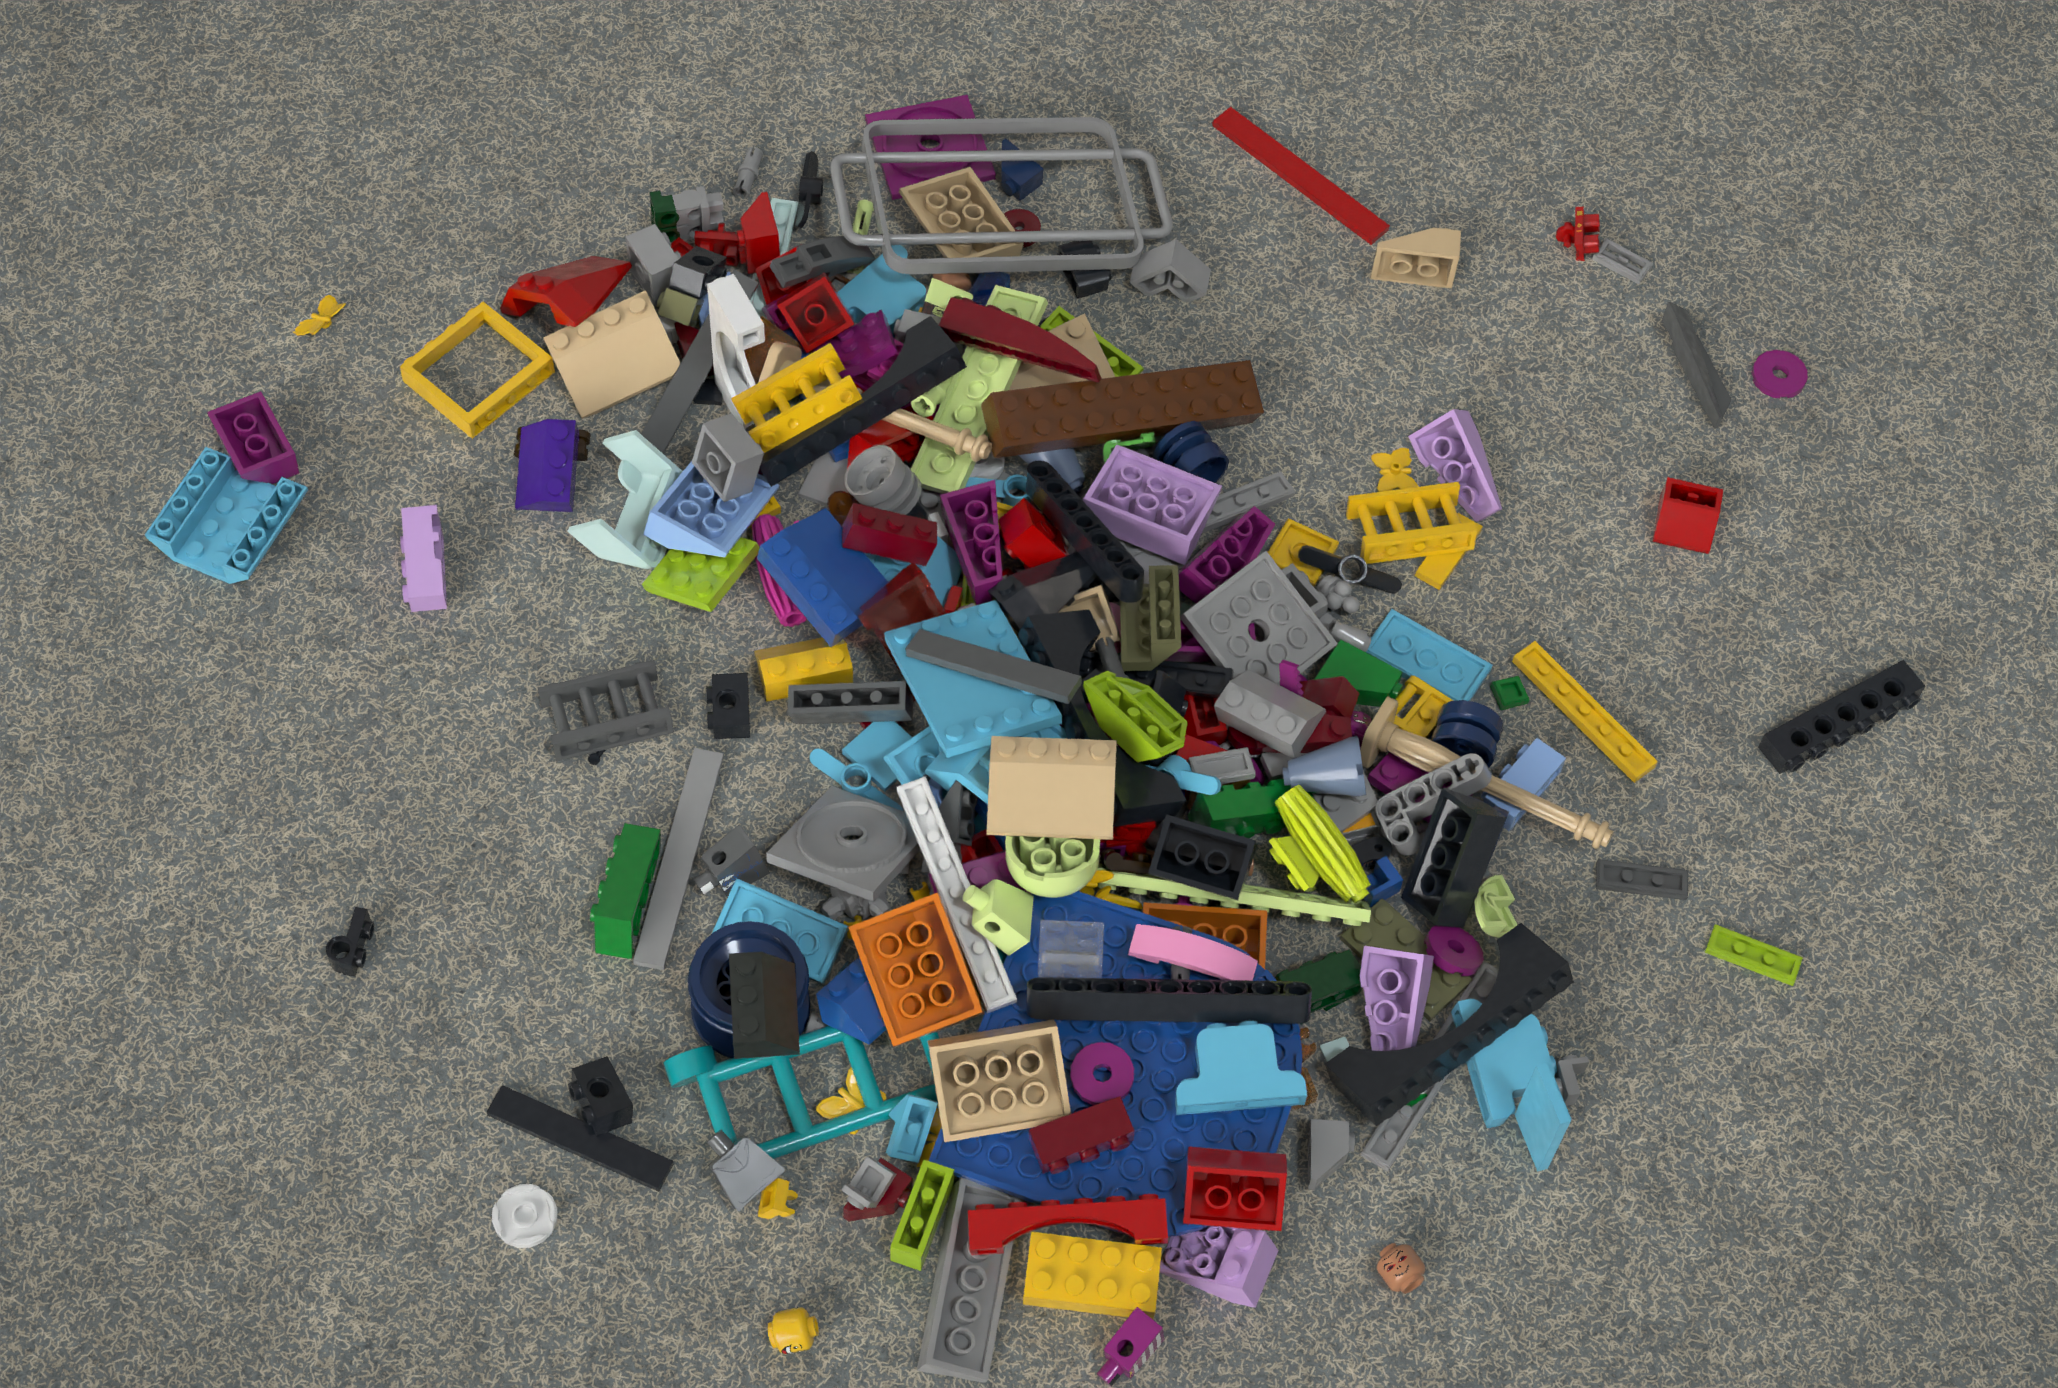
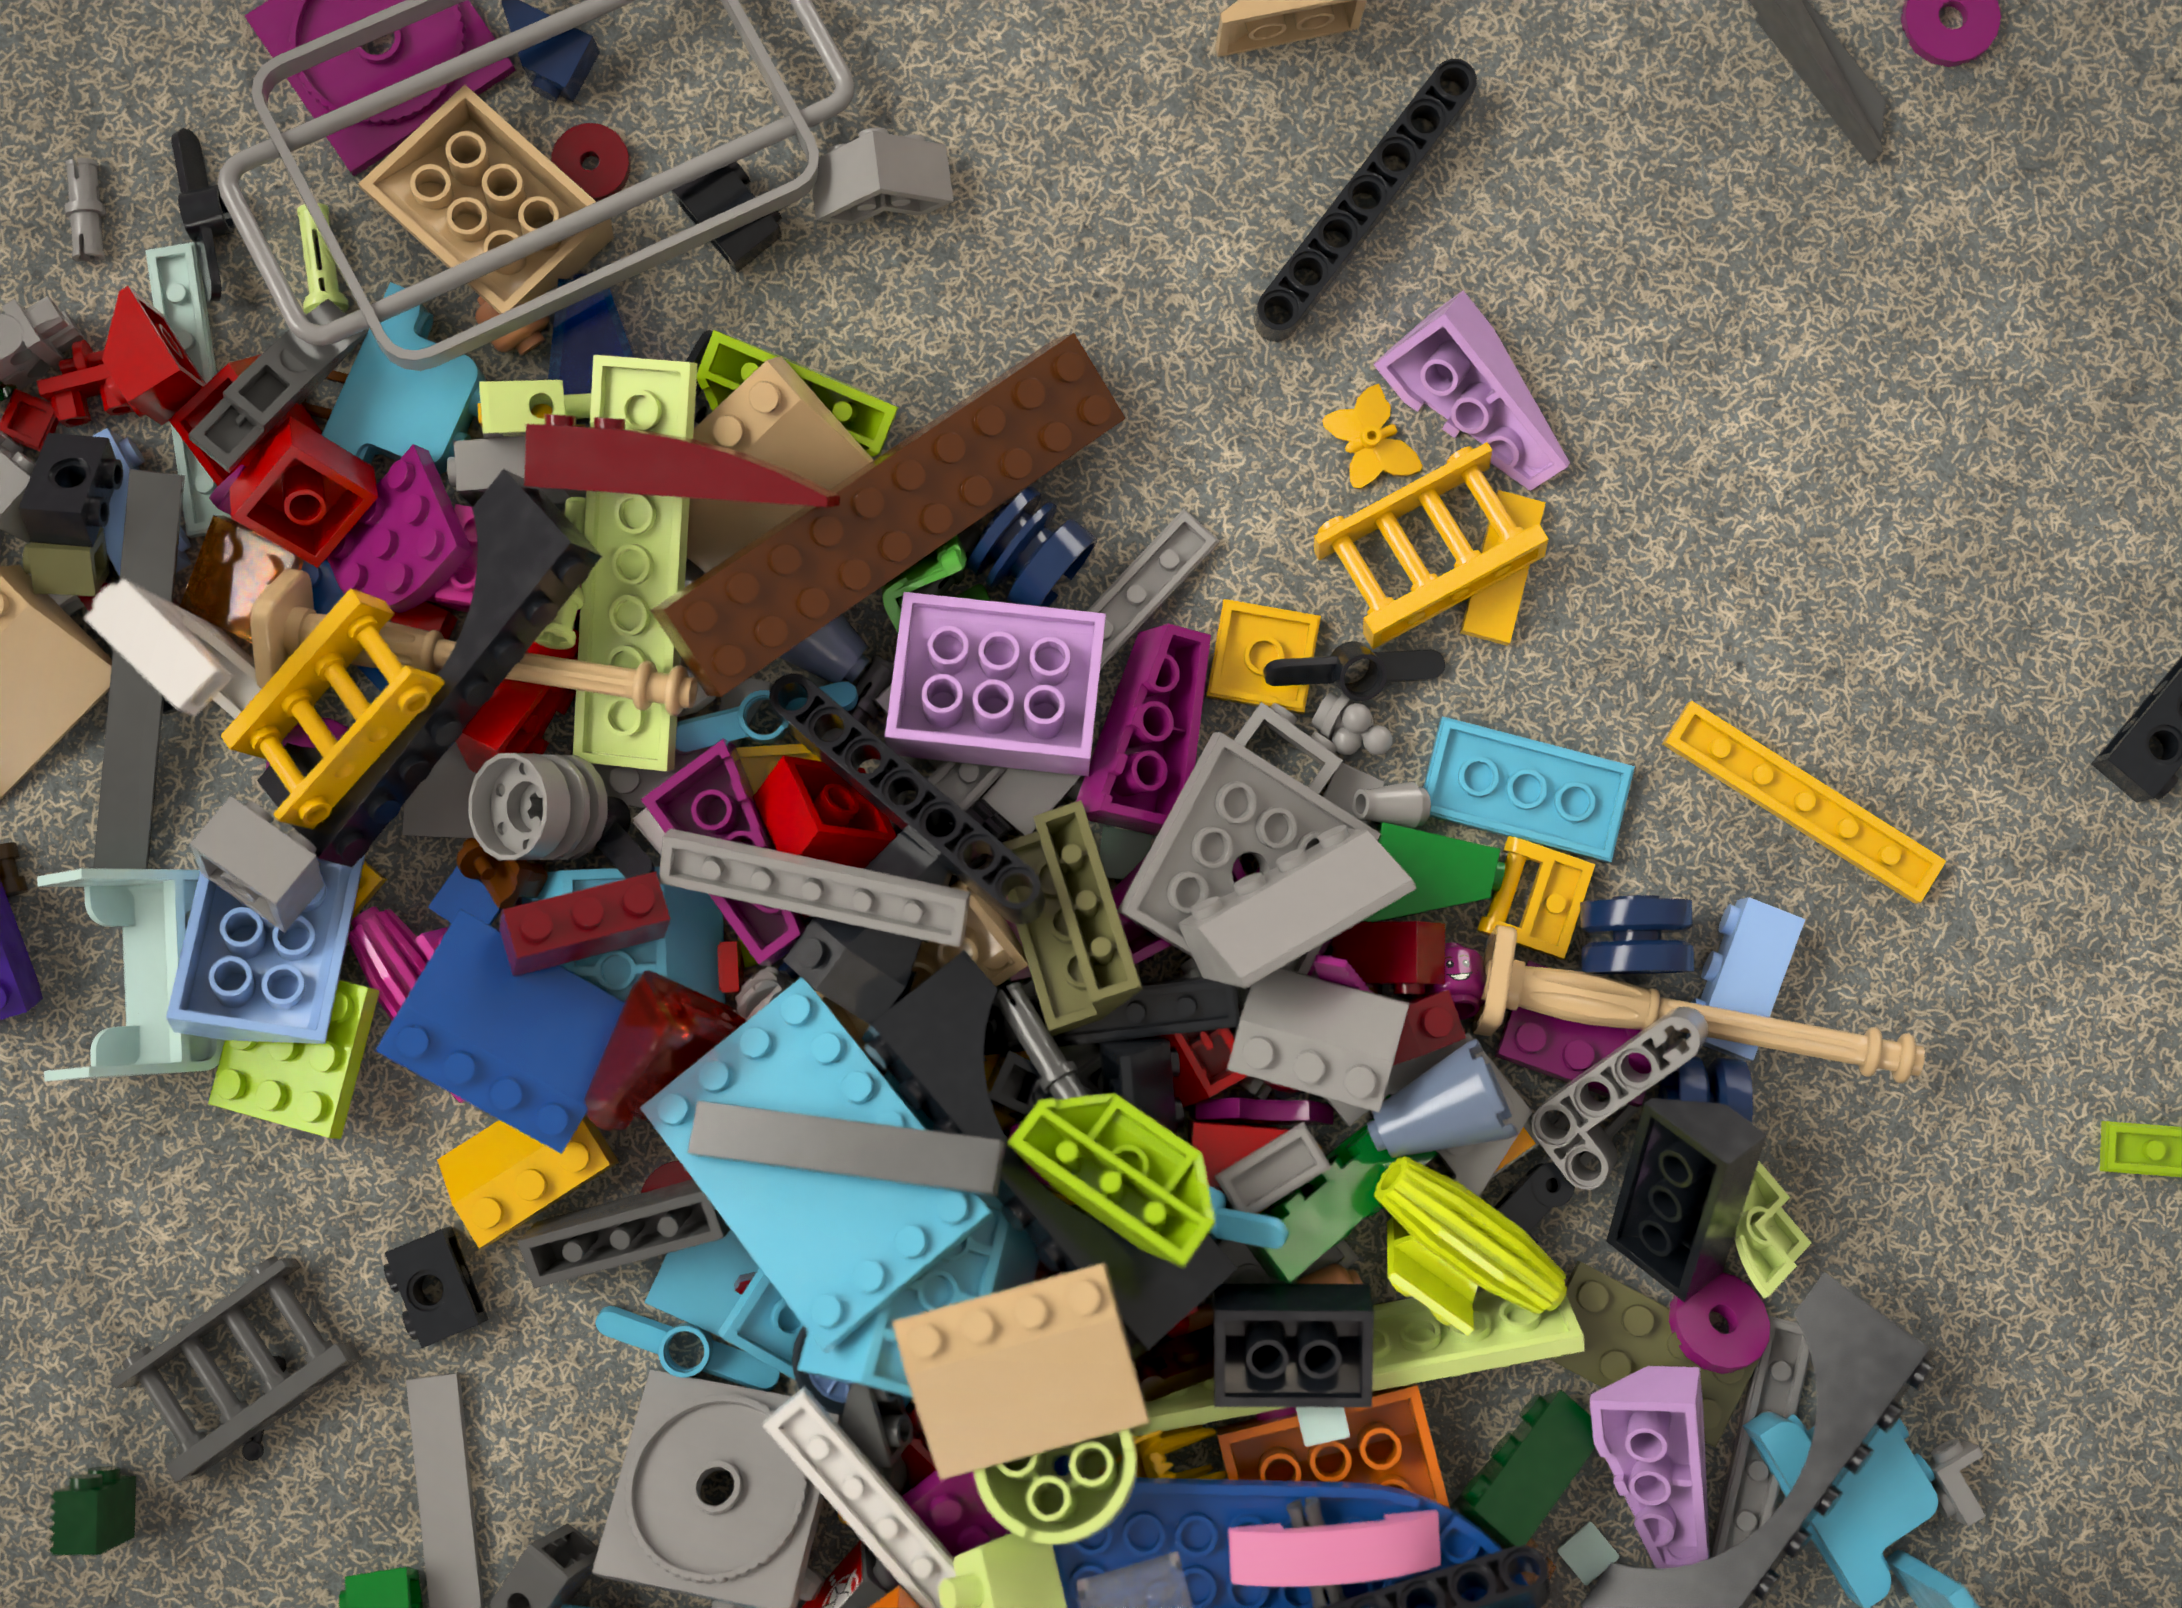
camera: 20 degrees left, 25 degrees up
blue panel [1363,856,1403,908] -> none
green tile [1490,676,1530,711] -> none
dark grey tile [1596,859,1688,900] -> none
red slope [1652,477,1724,554] -> none
none -> dark green brick [49,1466,136,1555]
none -> light grey plate [659,828,971,947]
none -> light grey slope [1178,825,1416,988]
none -> black beam [1254,58,1477,342]
none -> light aqua piece [1296,1407,1350,1447]

